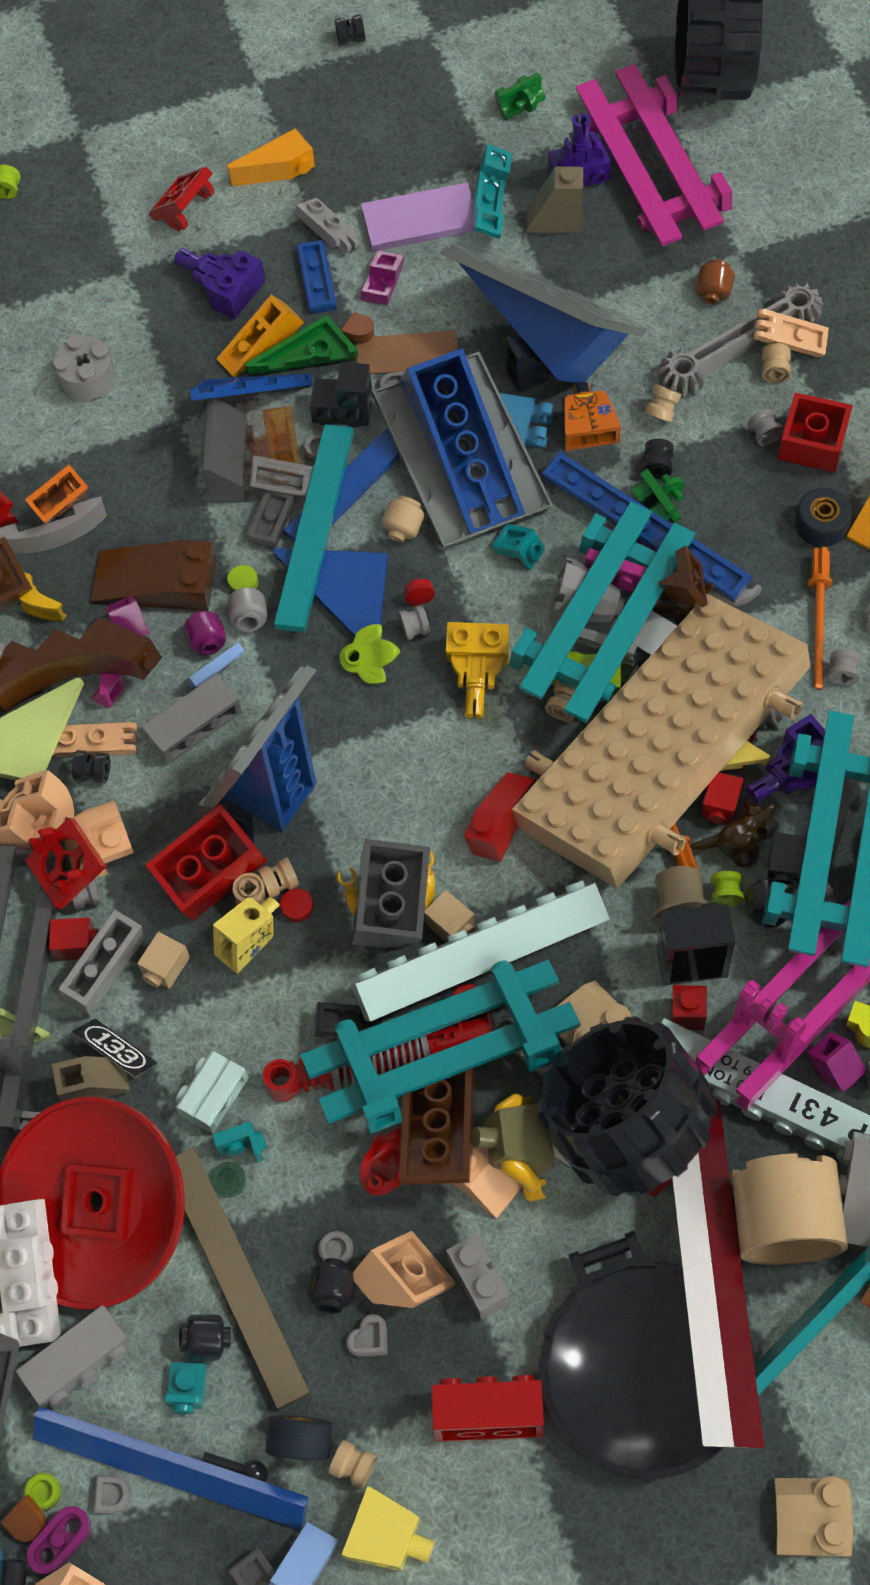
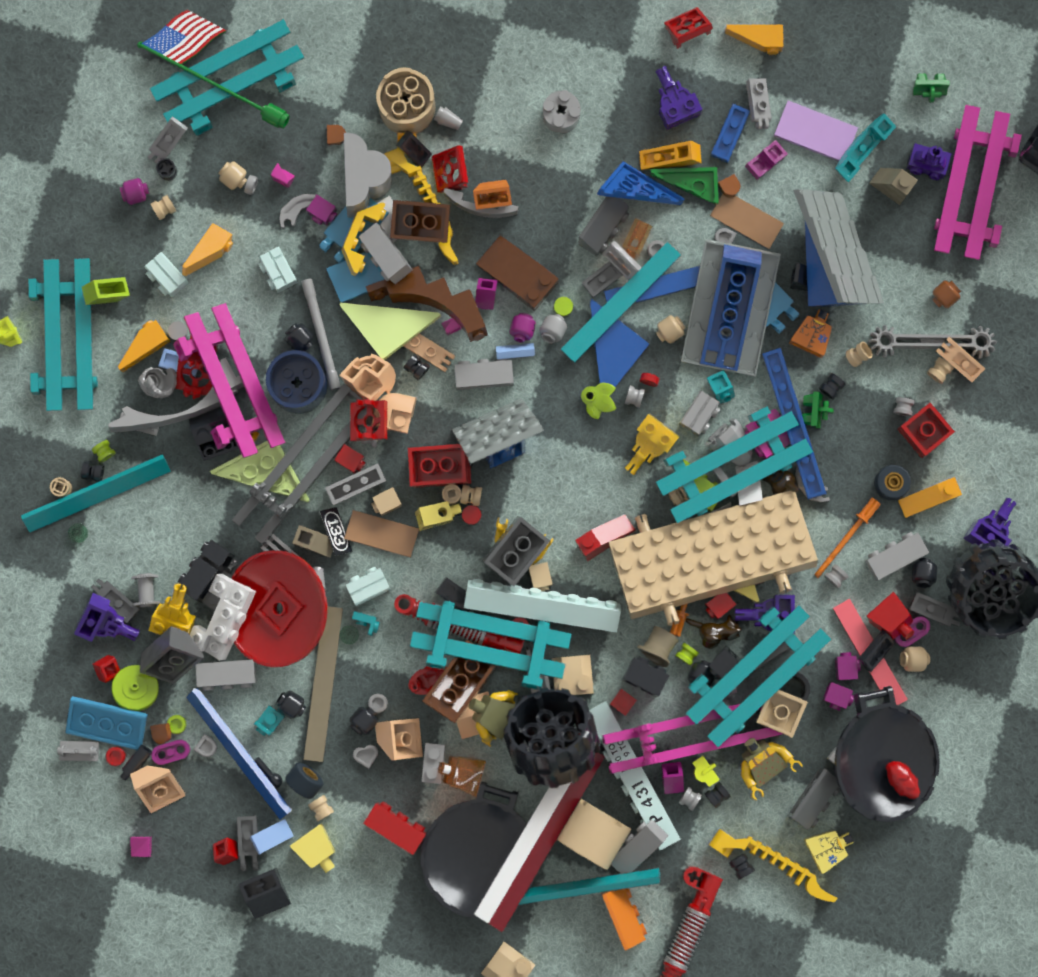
camera: 30 degrees right, 20 degrees up
black brick [310,362,373,428] -> none
reddish brown slope [658,545,708,607] -> none
none -> medium nougat piece [344,510,419,558]
none -> clear orange torso [438,756,486,797]
none -> light grey brick [679,390,720,436]

